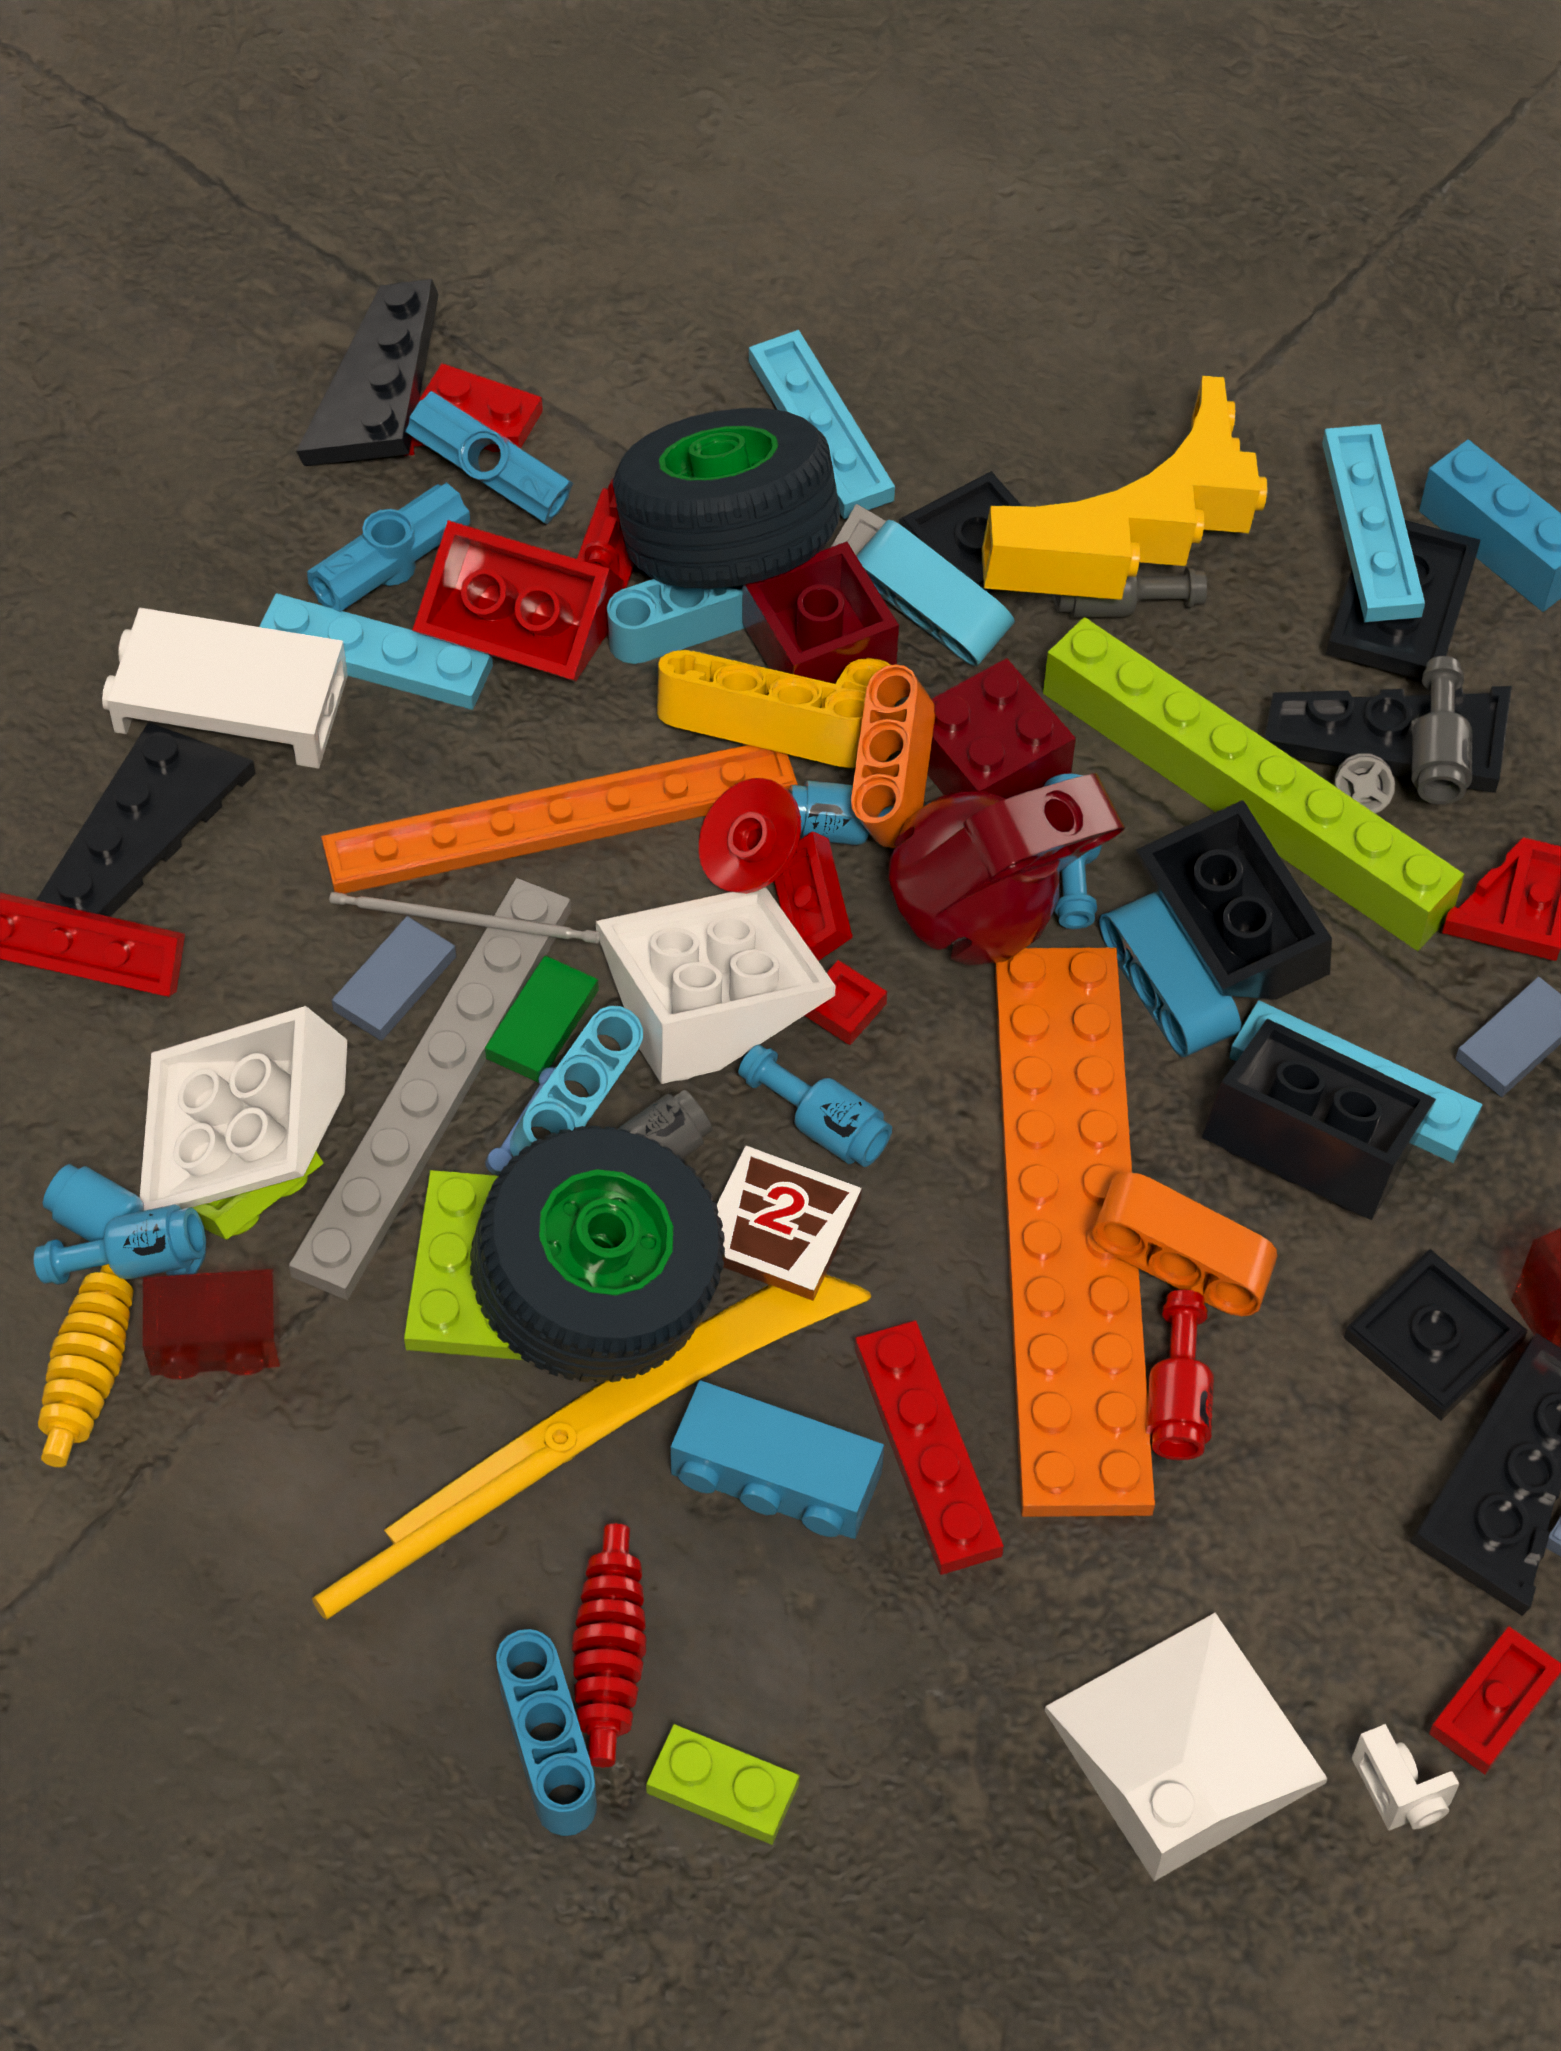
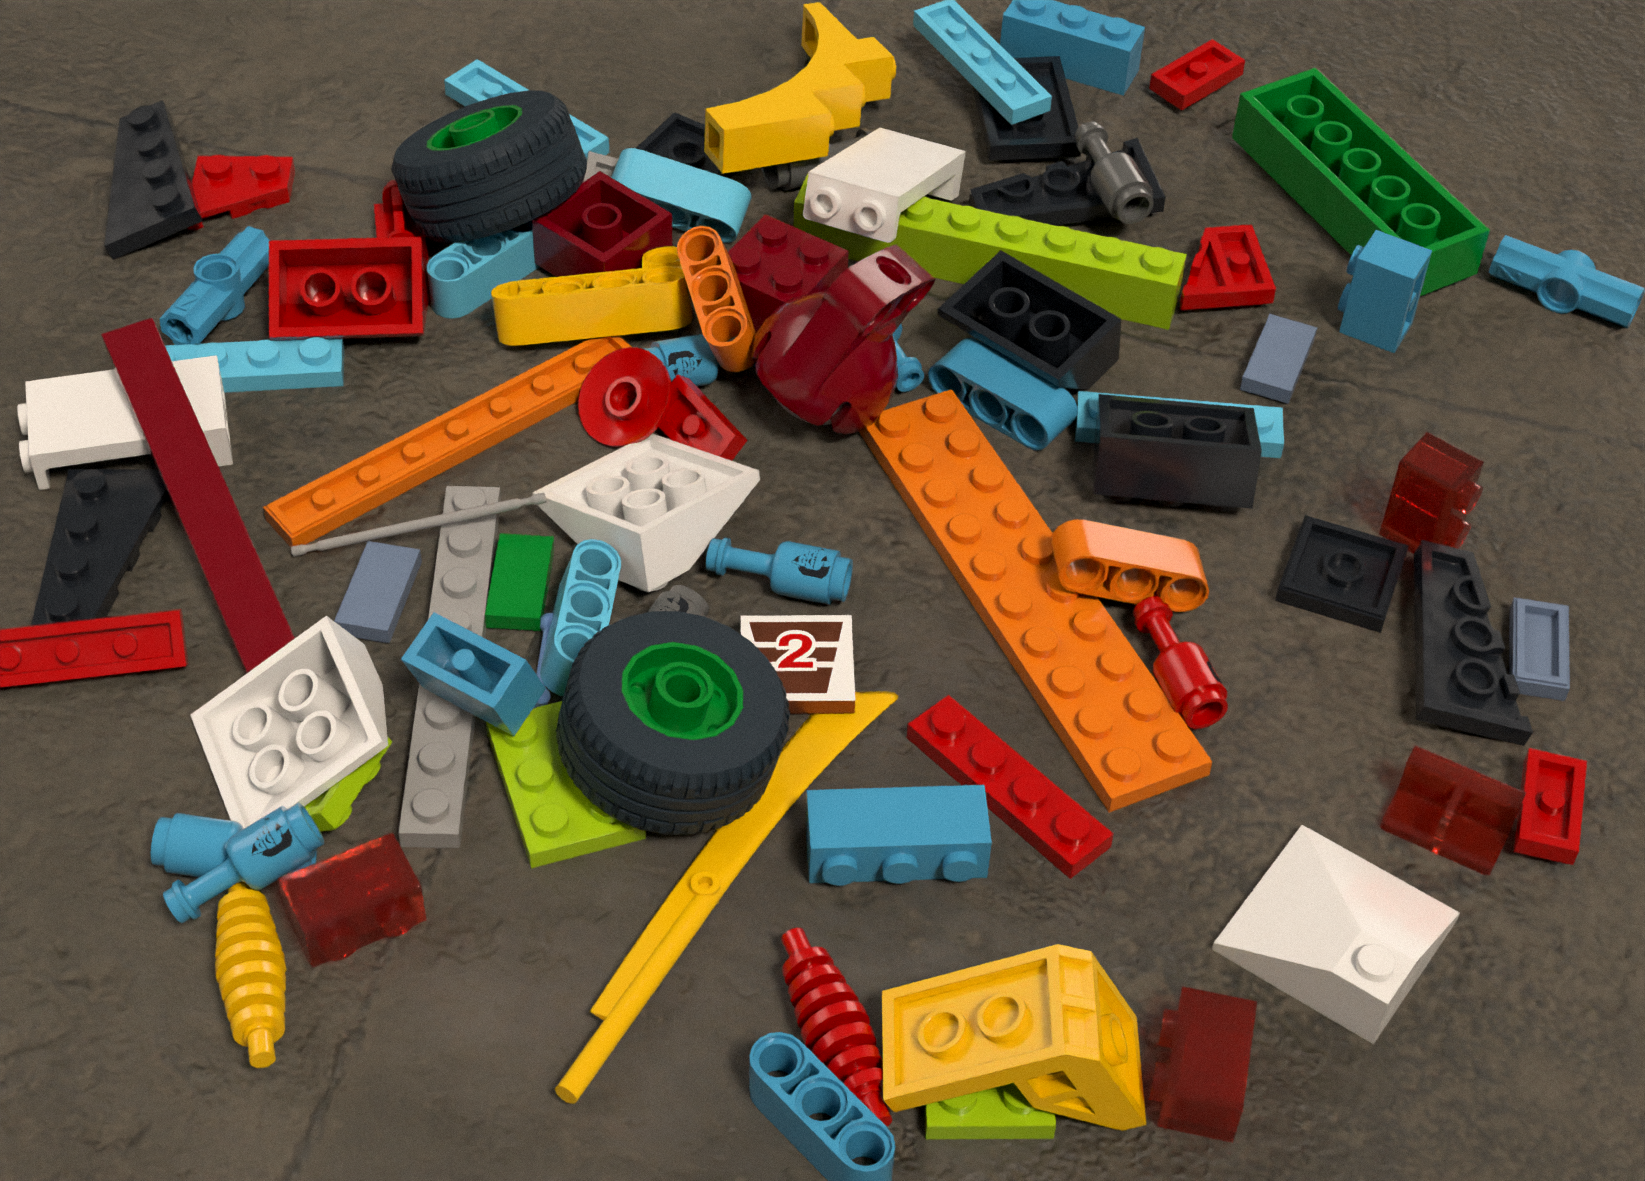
camera: 25 degrees left, 10 degrees down
dark azure piece [405,391,574,524] -> none
red plate [804,960,887,1045] -> none
light grey wheel [1335,753,1395,813] -> none
white bracket [1352,1724,1459,1831] -> none
none -> dark red tile [101,318,295,674]
none -> dark azure brick [401,612,546,736]
none -> white panel [803,128,966,243]
none -> yellow bracket [882,944,1146,1131]
none -> clear red brick [1149,986,1257,1143]
none -> clear red panel [1380,745,1526,875]

